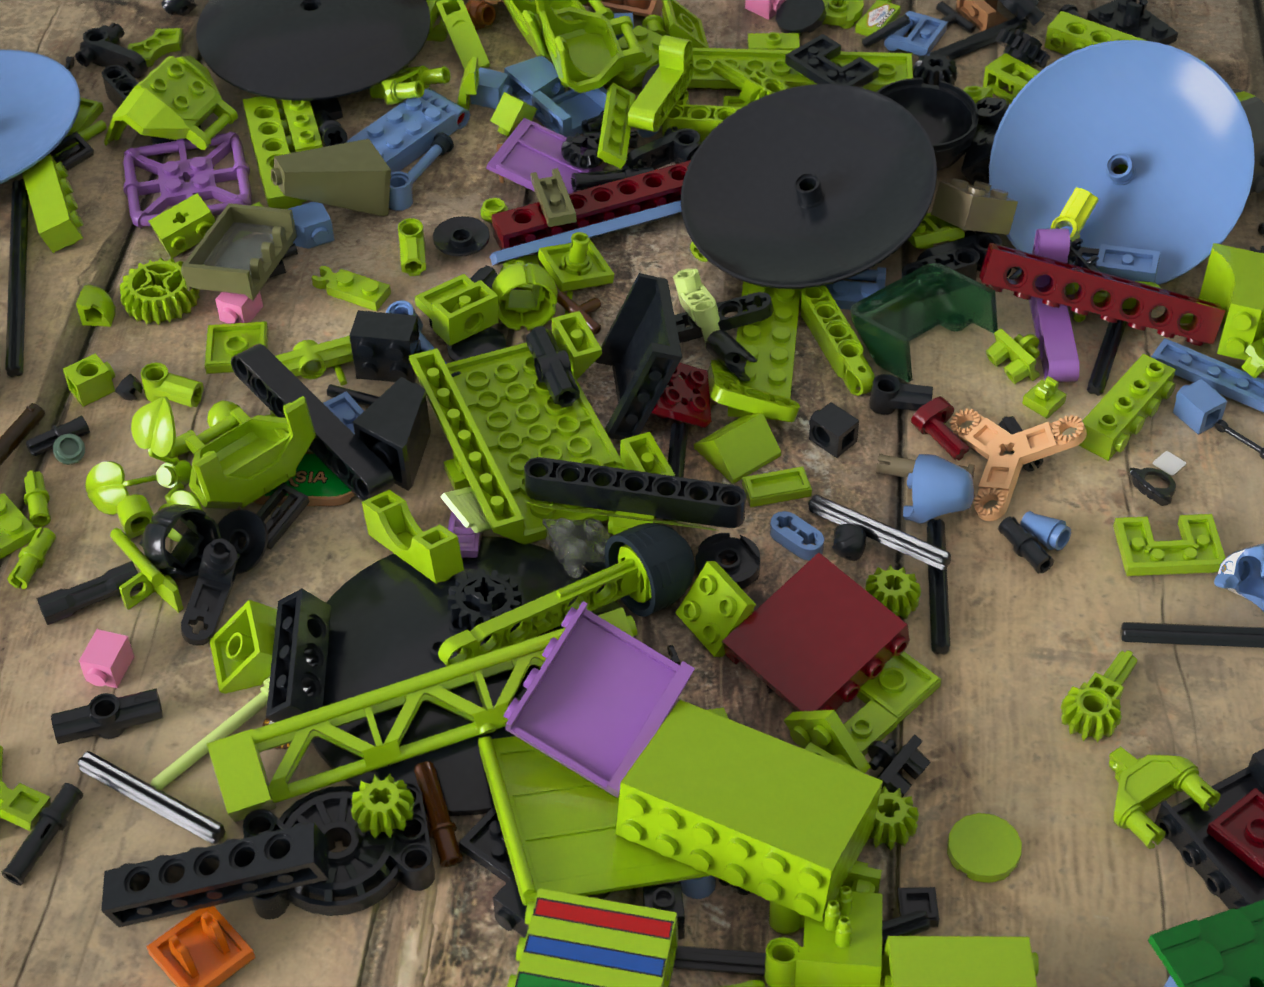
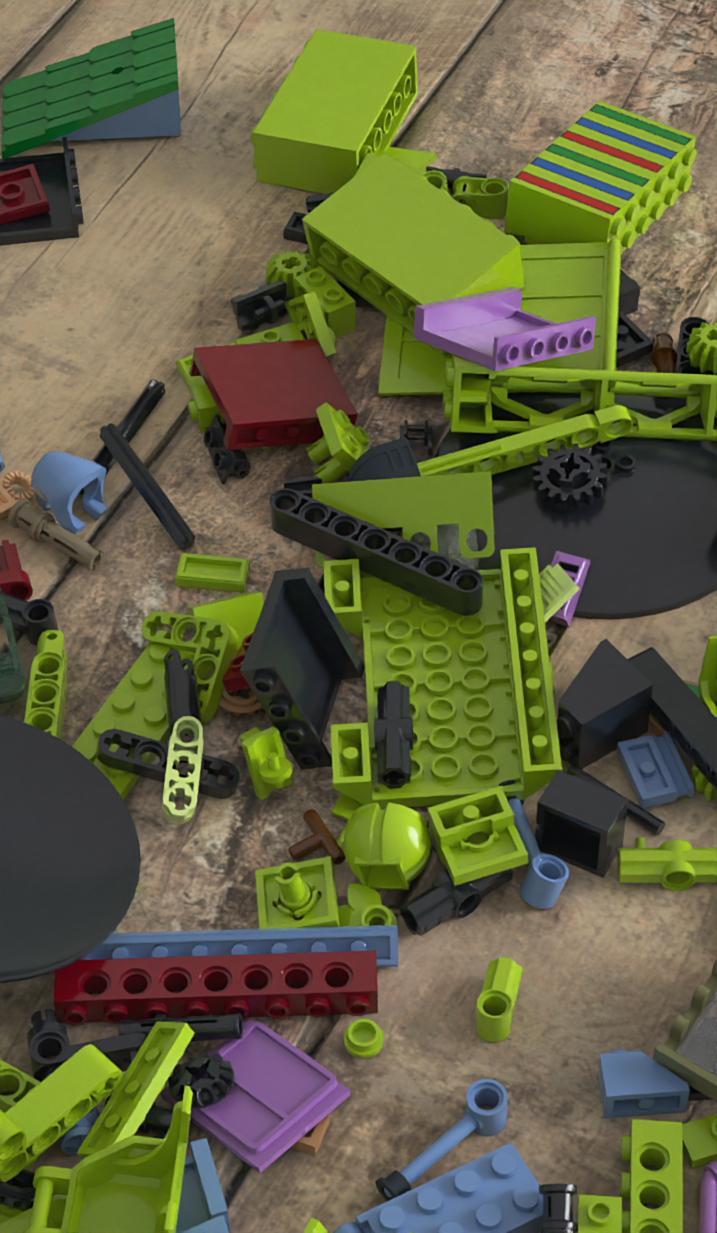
camera: 160 degrees left, 0 degrees up
olive slope [271,139,391,216] -> none
lime plate [311,266,391,311] -> none
lime arch [362,490,464,584] -> none
black dish [433,216,490,256] -> none
lime brick [490,92,537,137] -> none
olive hinge [530,168,576,227] -> none
medium blue beam [770,511,824,561] -> none
black brick [809,402,859,458] -> none
black piece [832,524,866,561] -> none
lime gear [865,564,921,619] -> none
lime tile [947,813,1022,883] -> none
black pin [998,516,1054,574] -> none
lime gear [1061,650,1137,742] -> none
lime connector [1109,747,1221,849] -> none

